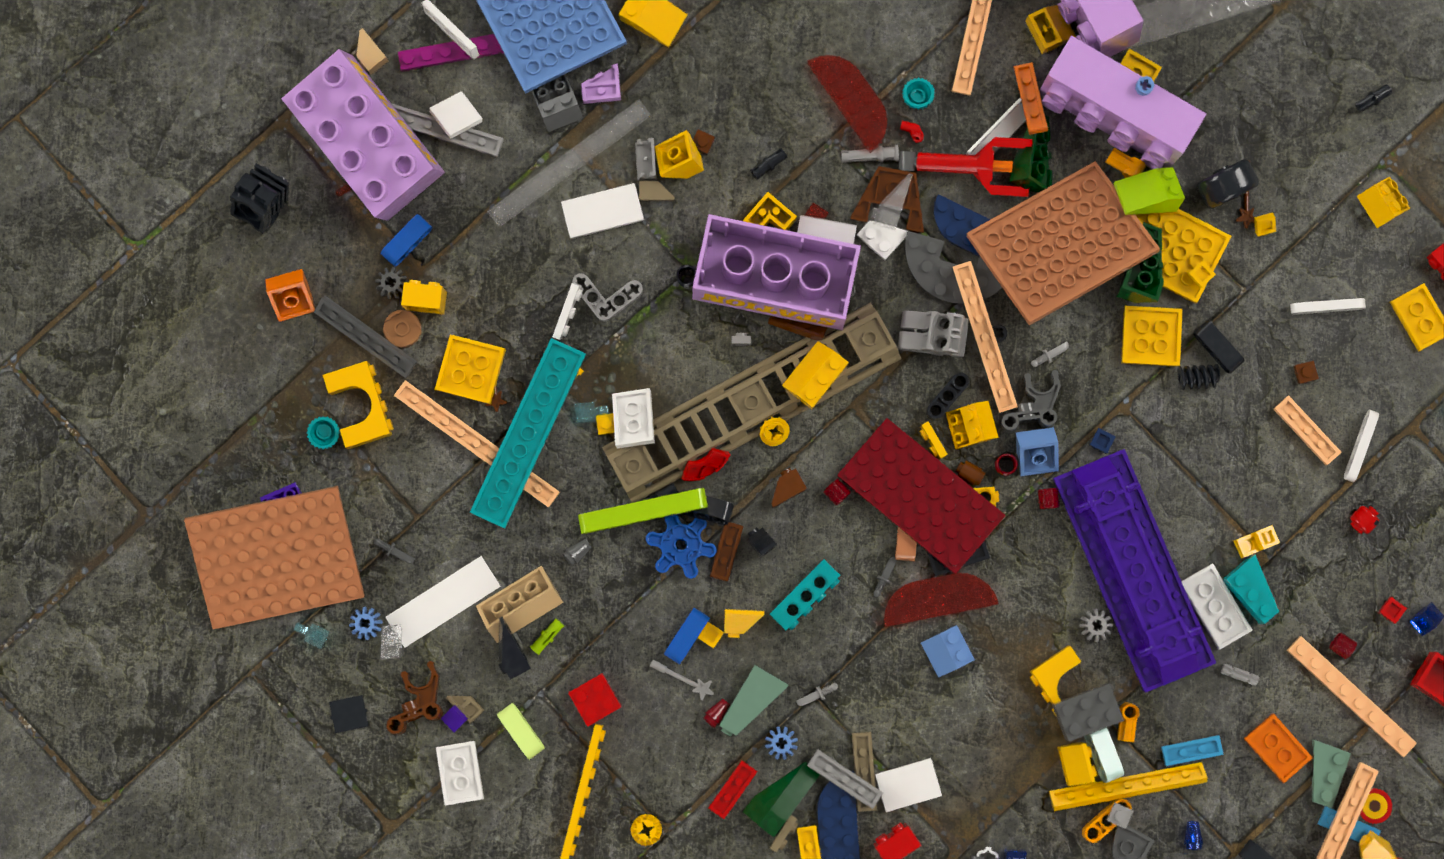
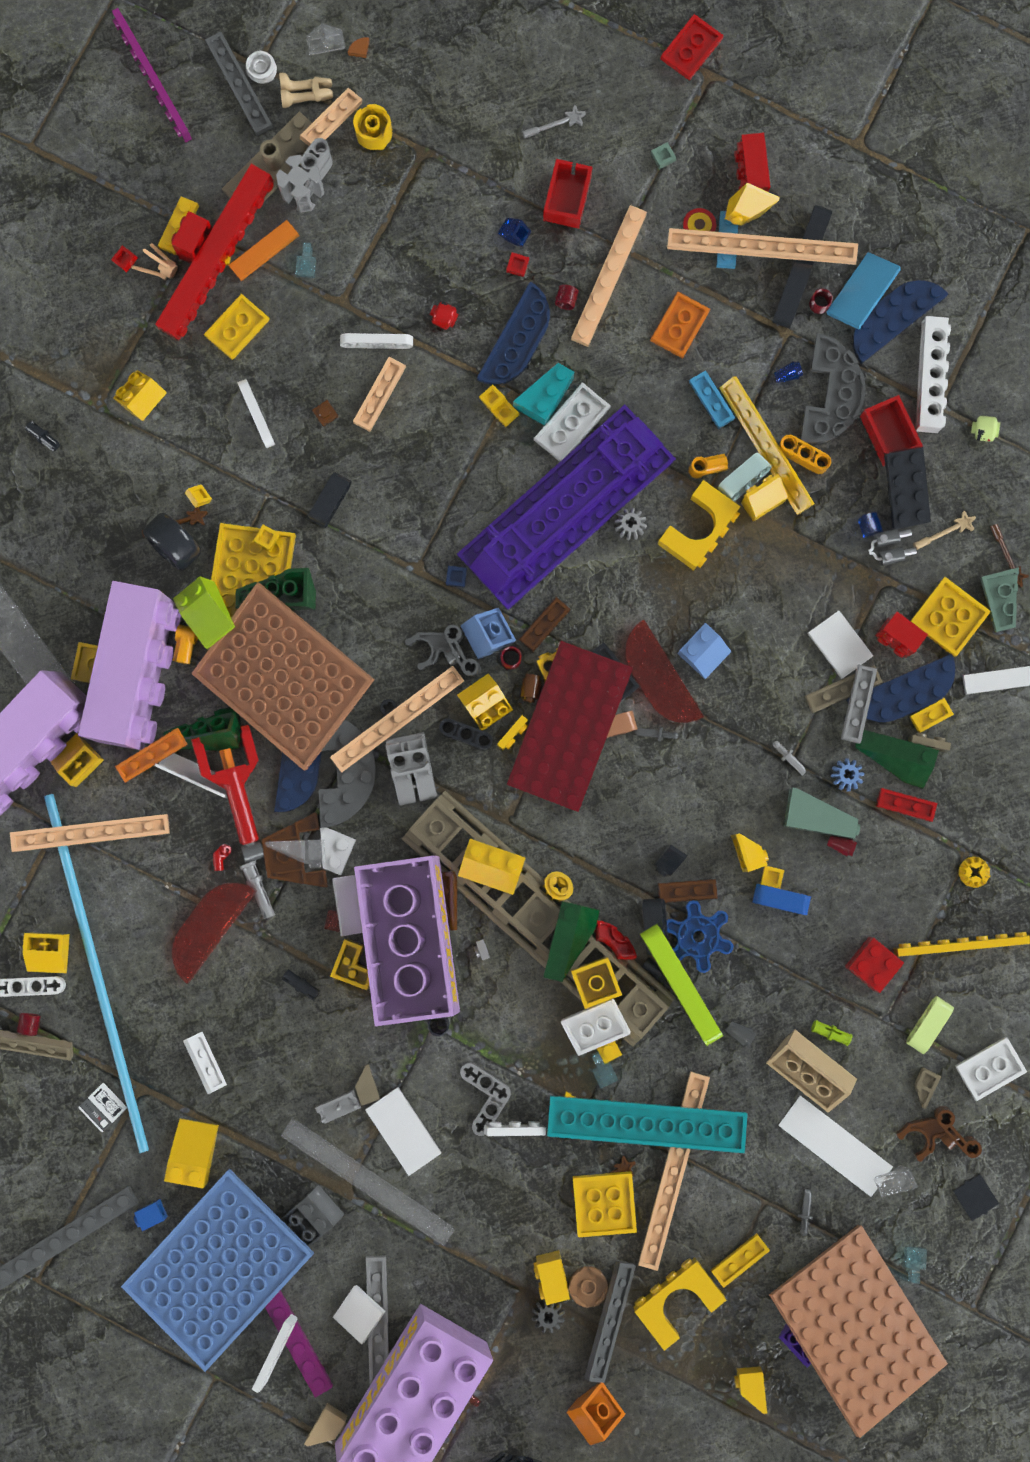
camera: 110 degrees left, 0 degrees up
teal hat [307,416,340,449] -> none
medium blue gear [349,607,383,640] -> none
blue beam [381,214,432,267] -> none
dark purple tile [441,705,468,732] -> none
black slope [498,616,531,680] -> none
lavender wing [581,64,621,104] -> none
light grey piece [650,660,714,700] -> none
yellow slope [655,130,704,179] -> none
reddish brown plate [693,129,715,155] -> none
teal brick [769,559,840,631] -> none
reddish brown slope [771,468,807,508] -> none
dark red piece [823,479,851,506] -> none
teal hat [902,78,935,110] -> none
light grey piece [1031,342,1069,367] -> none
dark red piece [1037,488,1060,509] -> none
dark grey brick [1052,683,1124,742] -> none
light grey plate [1107,802,1133,829] -> none
yellow plate [1121,306,1182,367] -> none
medium blue bush [1135,76,1154,96] -> none
black piece [1178,364,1220,390] -> none
light grey axle [1221,664,1259,685] -> none
sand green wing [1312,740,1351,808] -> none
none -> white plate [183,1032,227,1094]
none -> dark blue plate [477,282,550,385]
none -> reddish brown tile [519,597,571,652]
none -> dark green wedge [543,901,600,982]
none -> yellow brick [571,957,622,1009]
none -> yellow plate [711,1233,770,1288]
none -> yellow slope [734,1366,767,1414]

